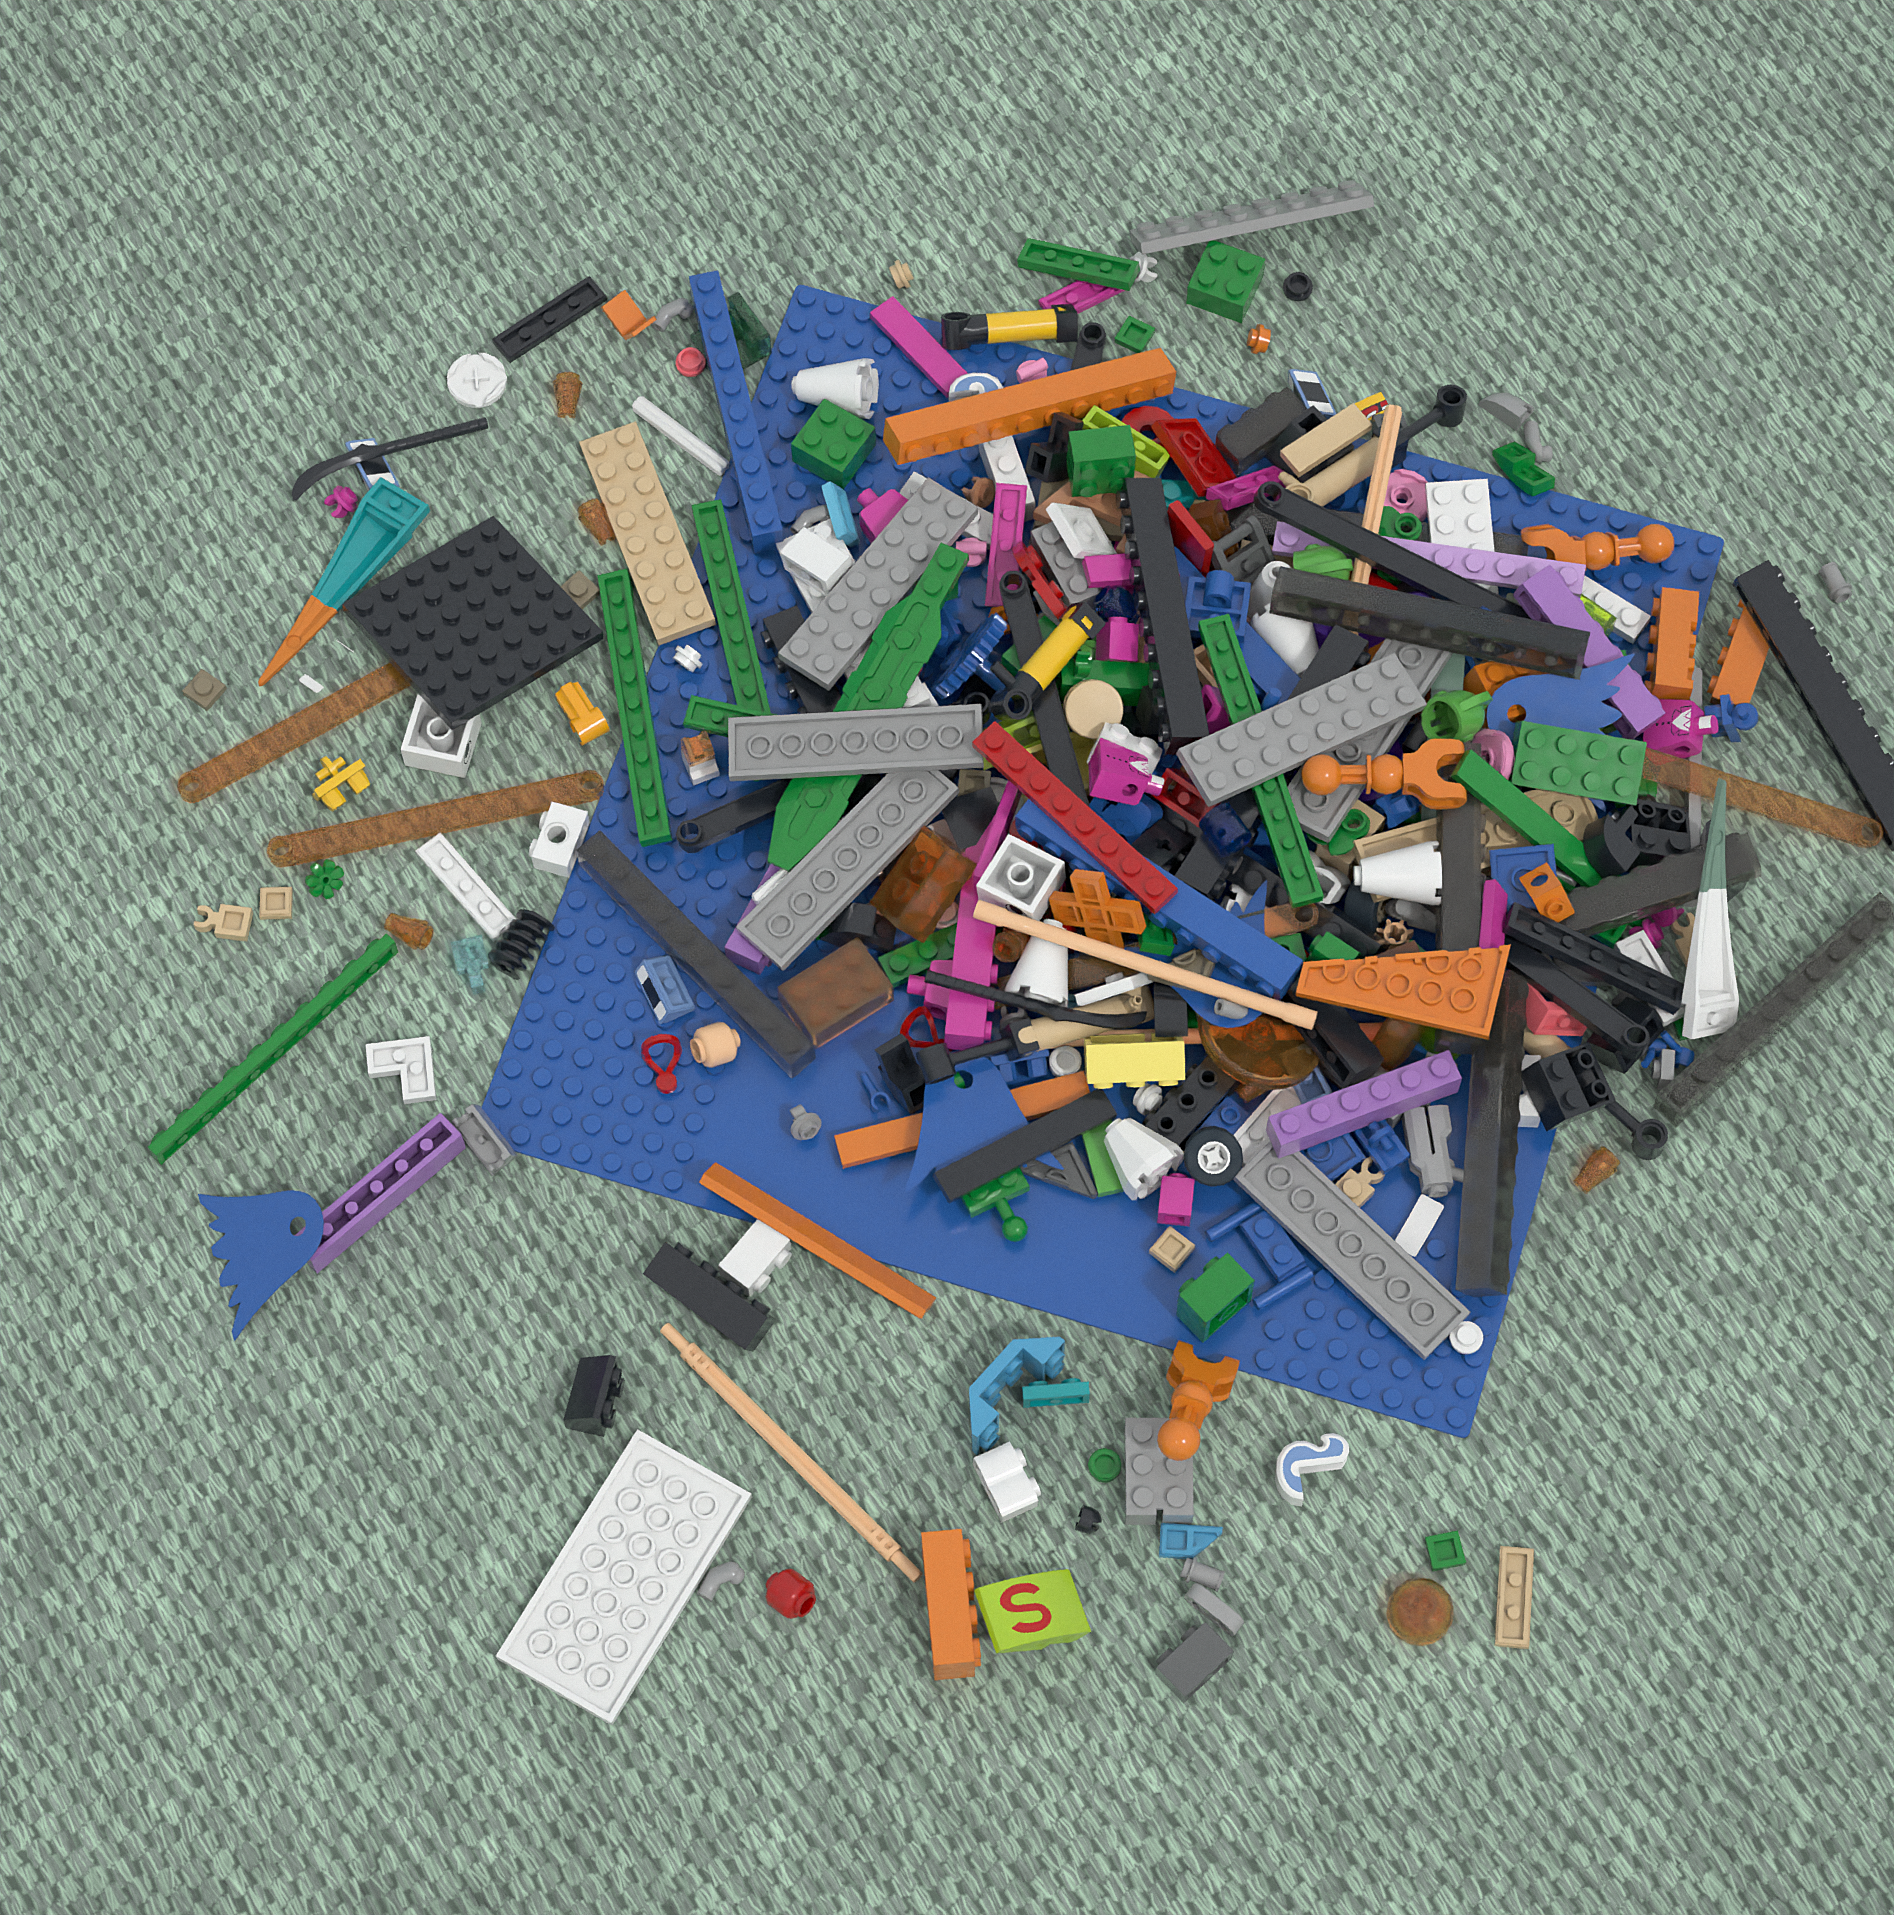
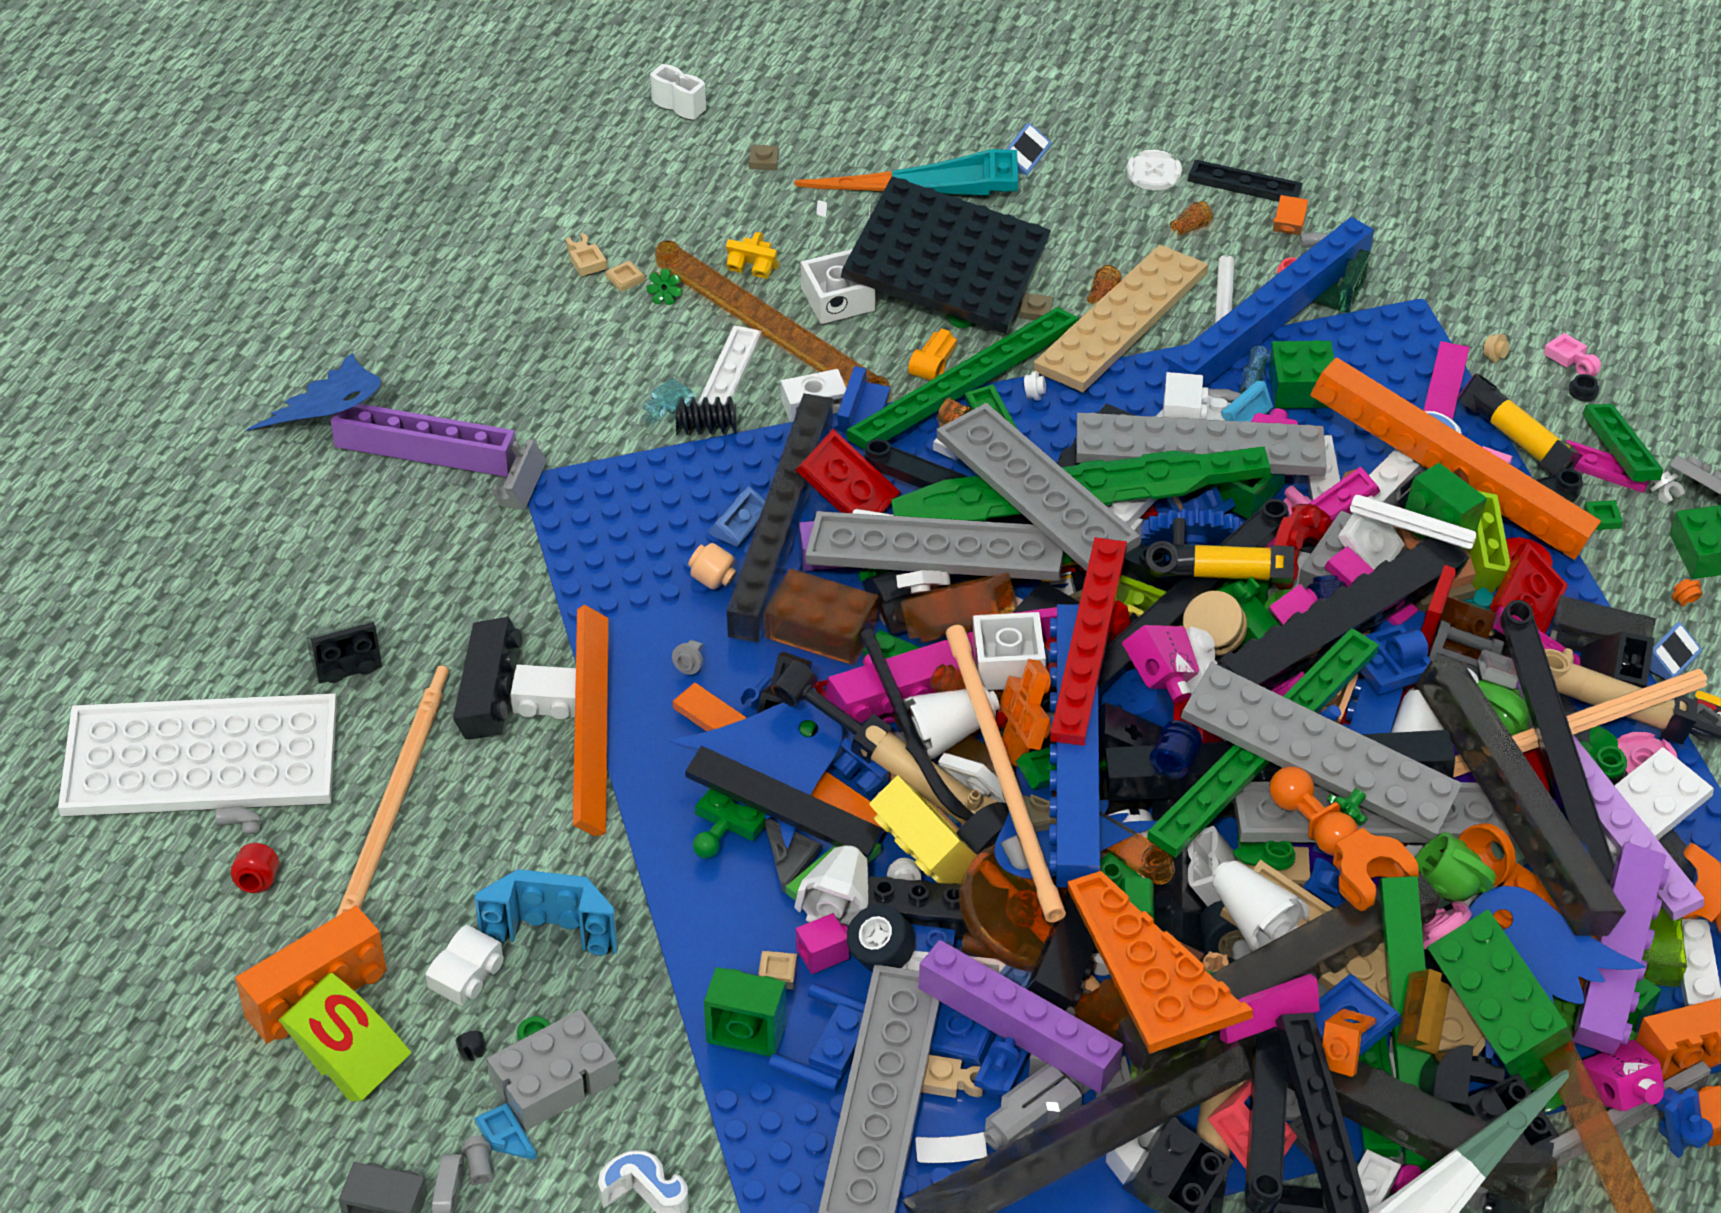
camera: 55 degrees right, 20 degrees down
green plate [148,933,398,1165] -> none
clear orange piece [177,662,411,803] -> none
black piece [291,417,488,501] -> none
dark pink plate [324,485,358,518] -> none
white plate [366,1036,437,1104] -> none
clear orange cone [384,913,434,950] -> none
red piece [641,1034,682,1094] -> none
green plate [691,499,771,782] -> none
white cone [792,358,879,419] -> none
teal plate [1022,1378,1090,1408] -> none
orange piece [1157,1340,1240,1461] -> none
tan tile [1280,403,1372,478] -> none
none -> white brick [650,64,706,120]
none -> red tile [795,429,900,513]
none -> blue panel [837,366,891,433]
none -> white plate [896,570,951,594]
none -> clear light blue pin [1239,346,1269,393]
none -> green plant [1327,788,1368,826]
none -> white axle [1350,495,1476,549]
none -> pearl gold panel [1397,969,1450,1055]
none -> orange piece [1459,823,1516,887]
none -> light grey tile [1478,649,1518,689]
none -> bright pink plate [1544,333,1601,377]
none -> black plate [1569,374,1599,401]

